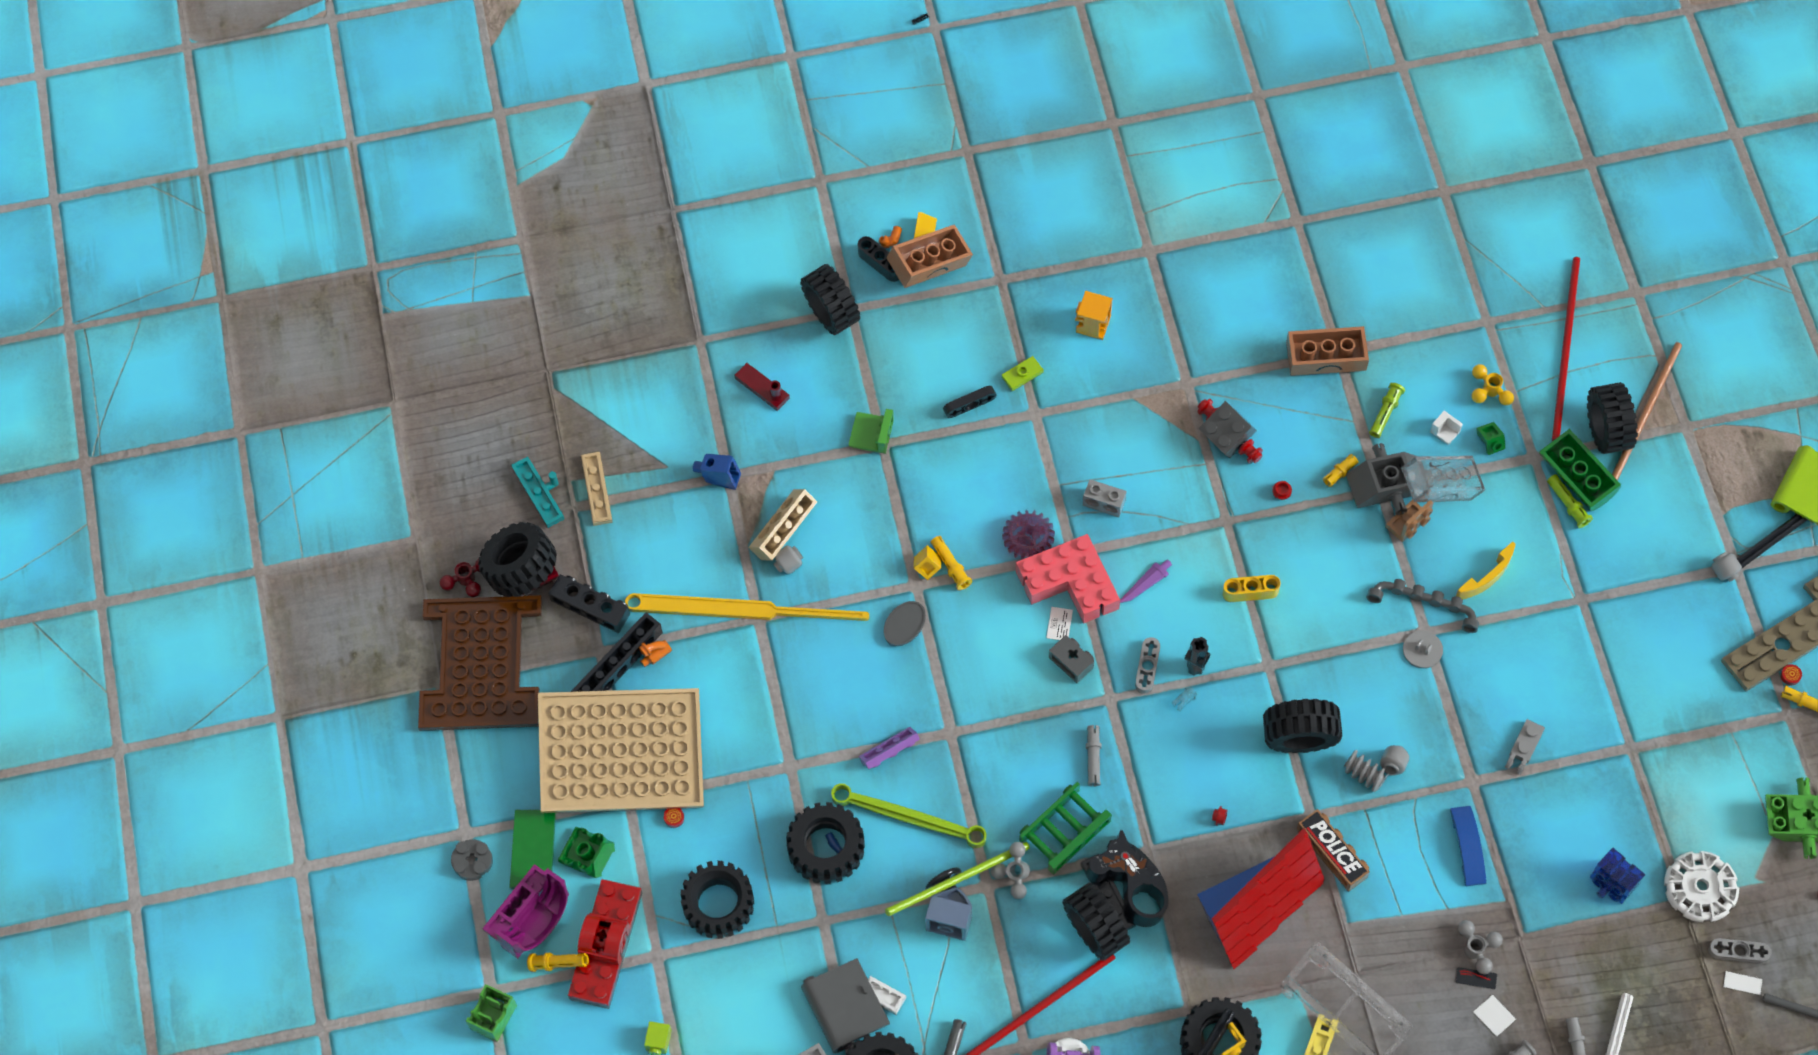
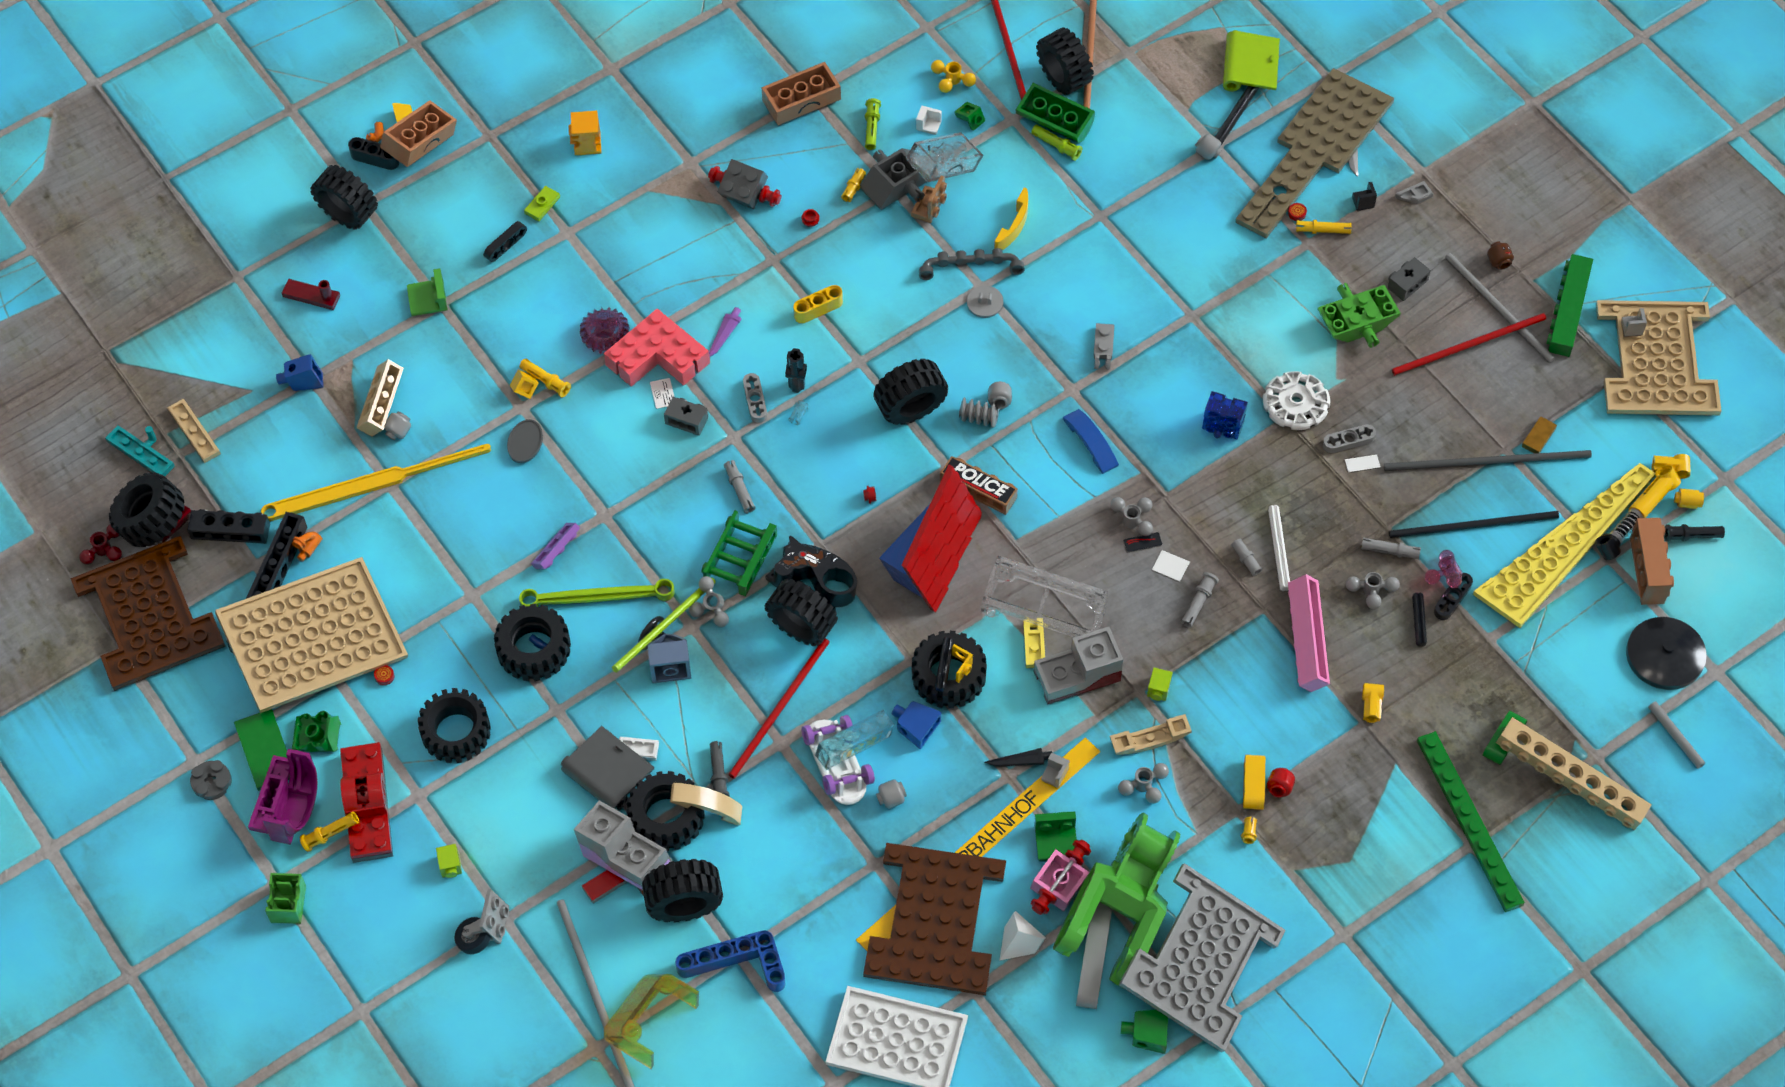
camera: 25 degrees left, 5 degrees down
light grey brick [1083,479,1127,517] -> none

